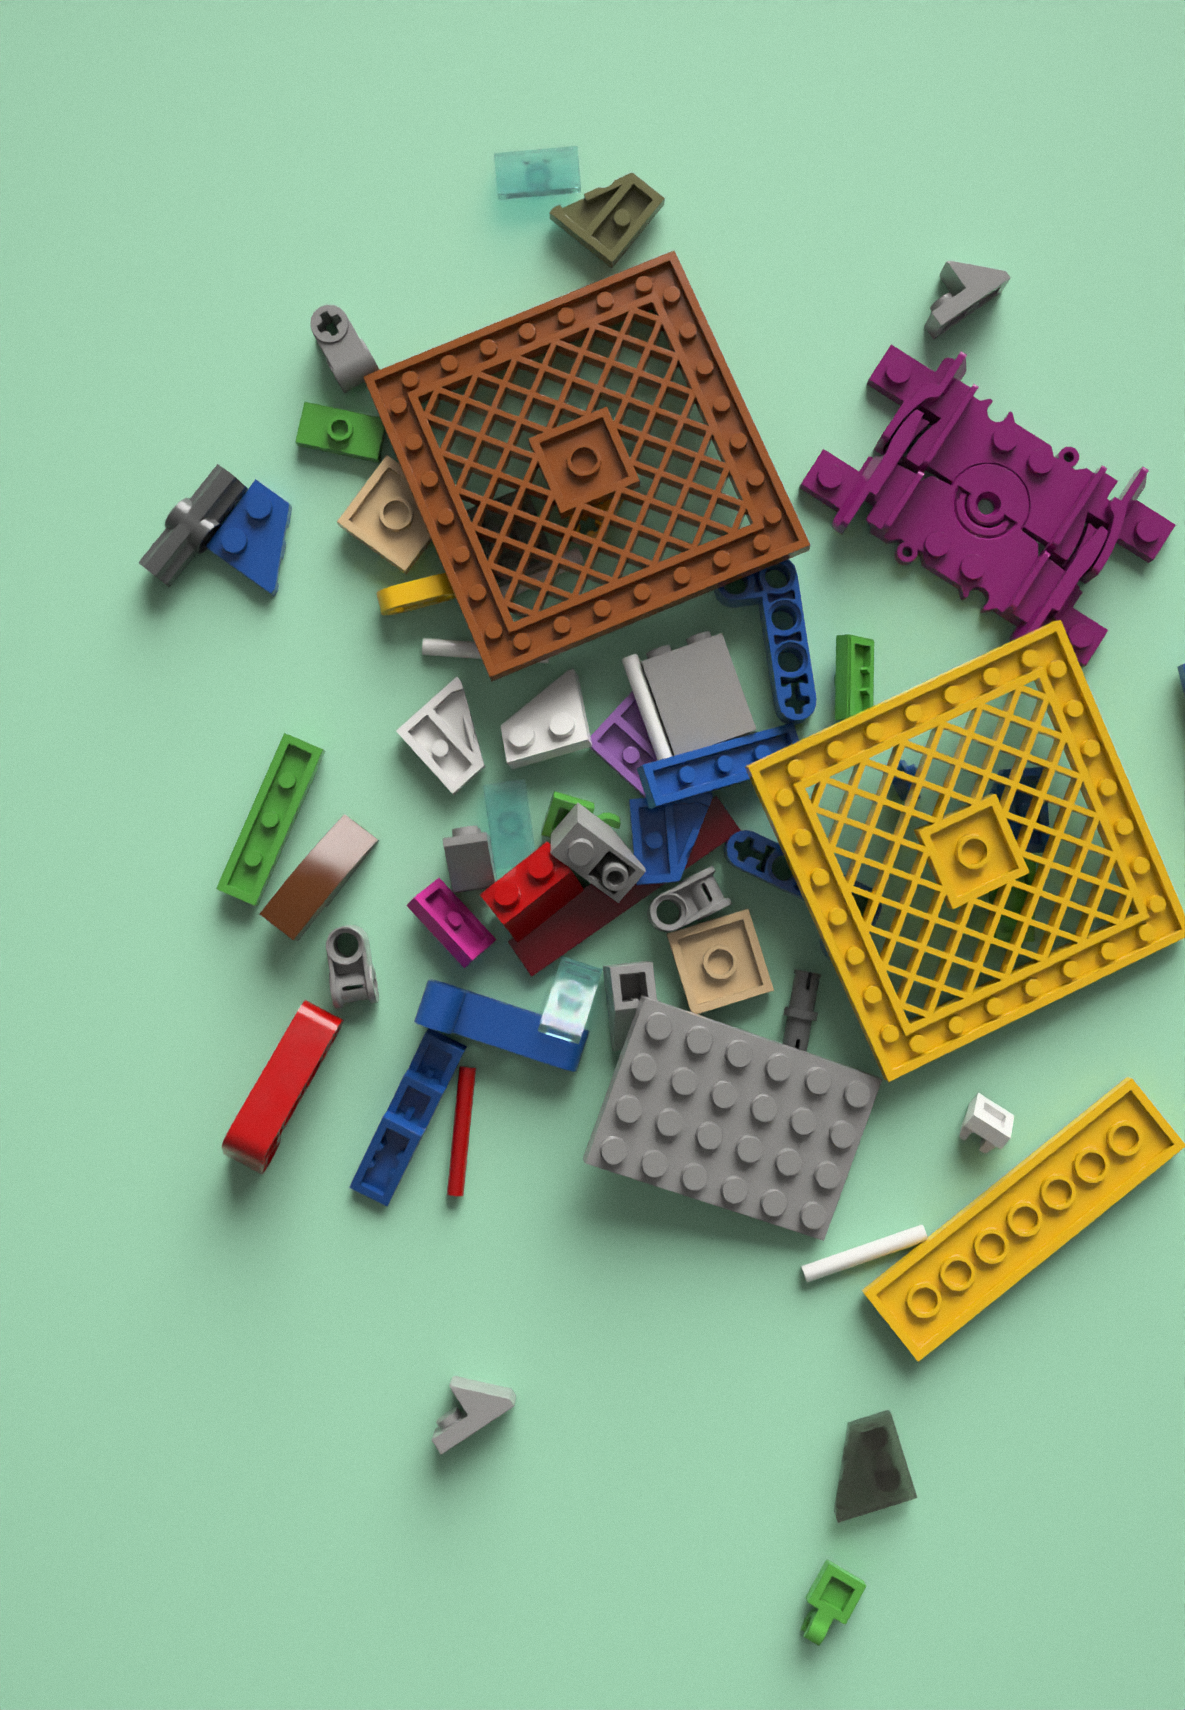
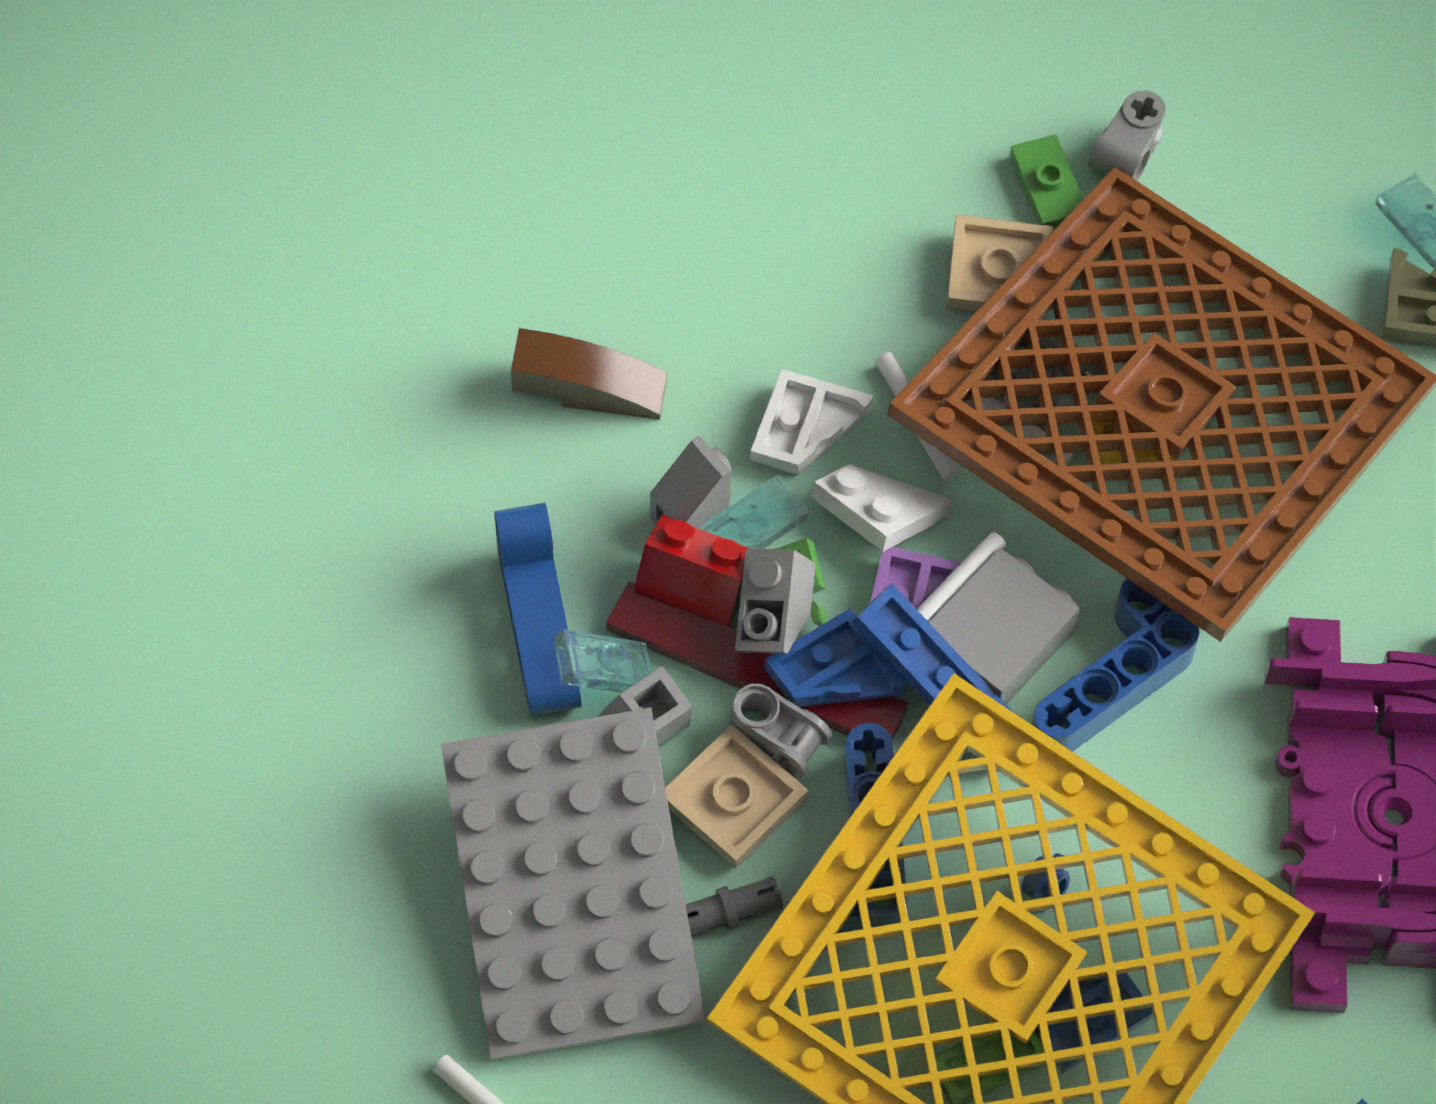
camera: 55 degrees right, 25 degrees down
dark grey piece [138,464,248,588] -> none
blue wing [206,479,292,597] -> none
bright green plate [216,733,326,906] -> none
red beam [222,1000,344,1174] -> none
light grey piece [326,925,379,1009] -> none
blue slope [349,1028,467,1206] -> none
yellow beam [376,573,456,615] -> none
dark pink plate [406,878,497,968] -> none
light grey slope [432,1376,516,1455] -> none
red bar [447,1066,476,1196] -> none
bright green plate [834,634,874,721] -> none

